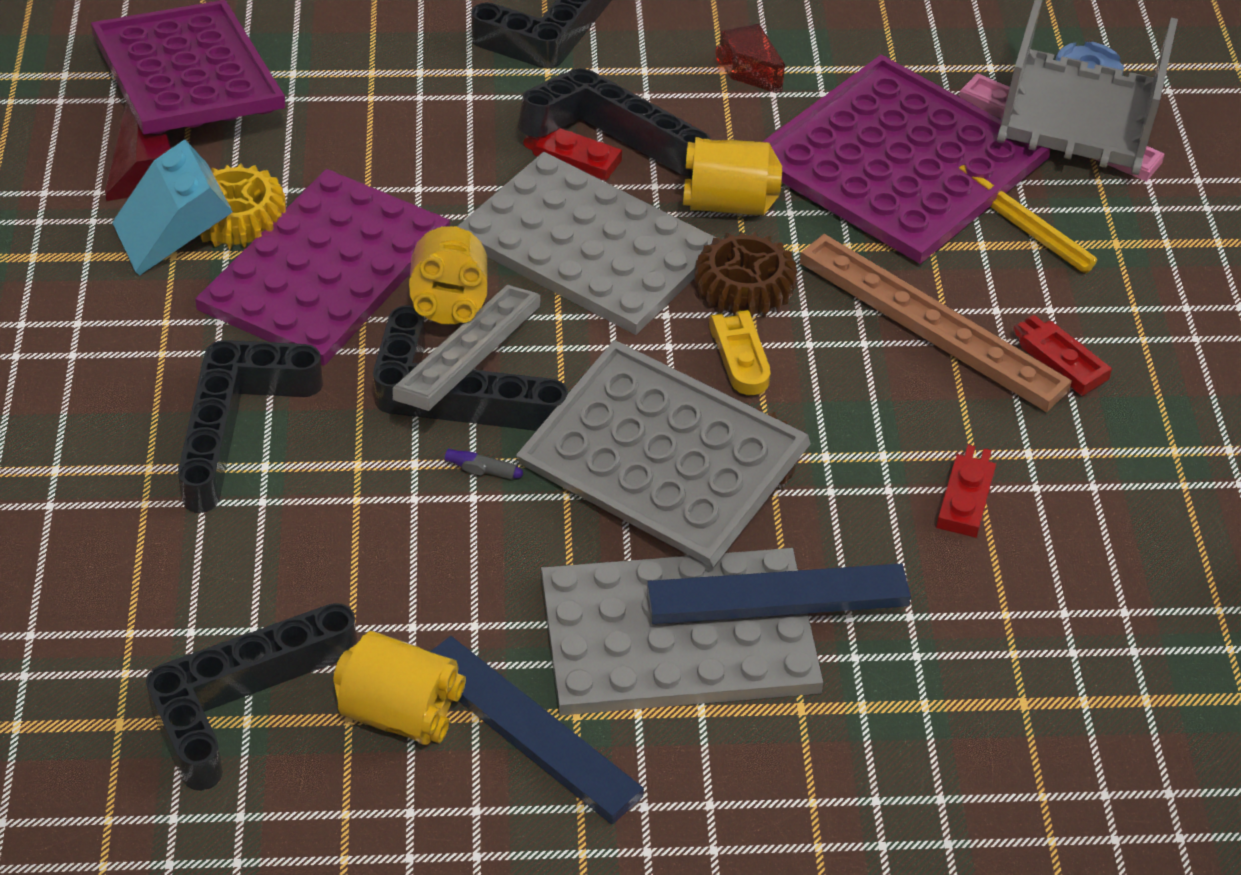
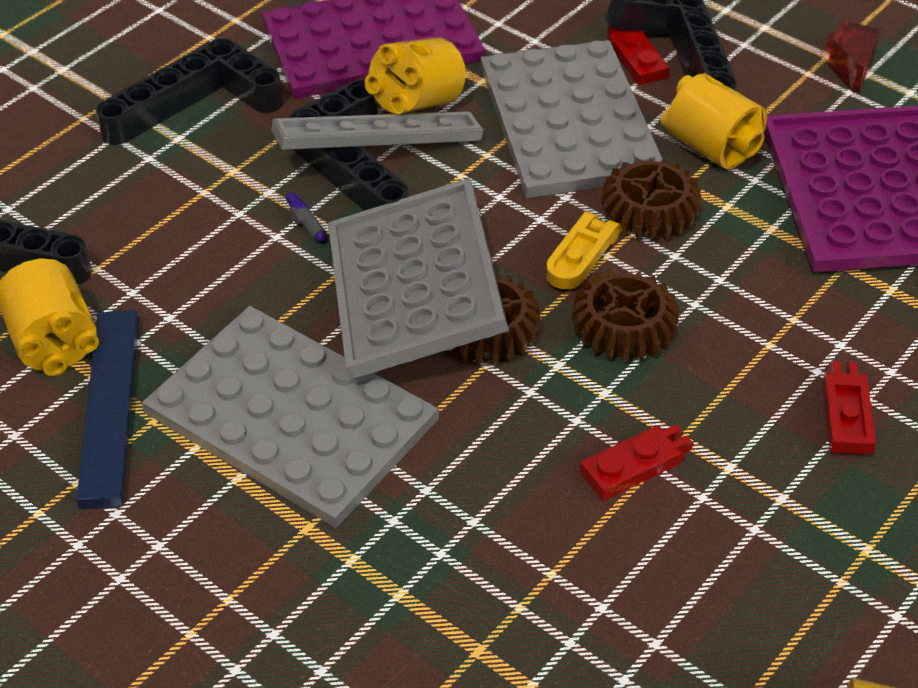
camera: 45 degrees right, 0 degrees up
dark blue tile [647,563,911,624] -> none
nougat plate [800,234,1072,412] -> none
none -> reddish brown gear [571,268,679,364]

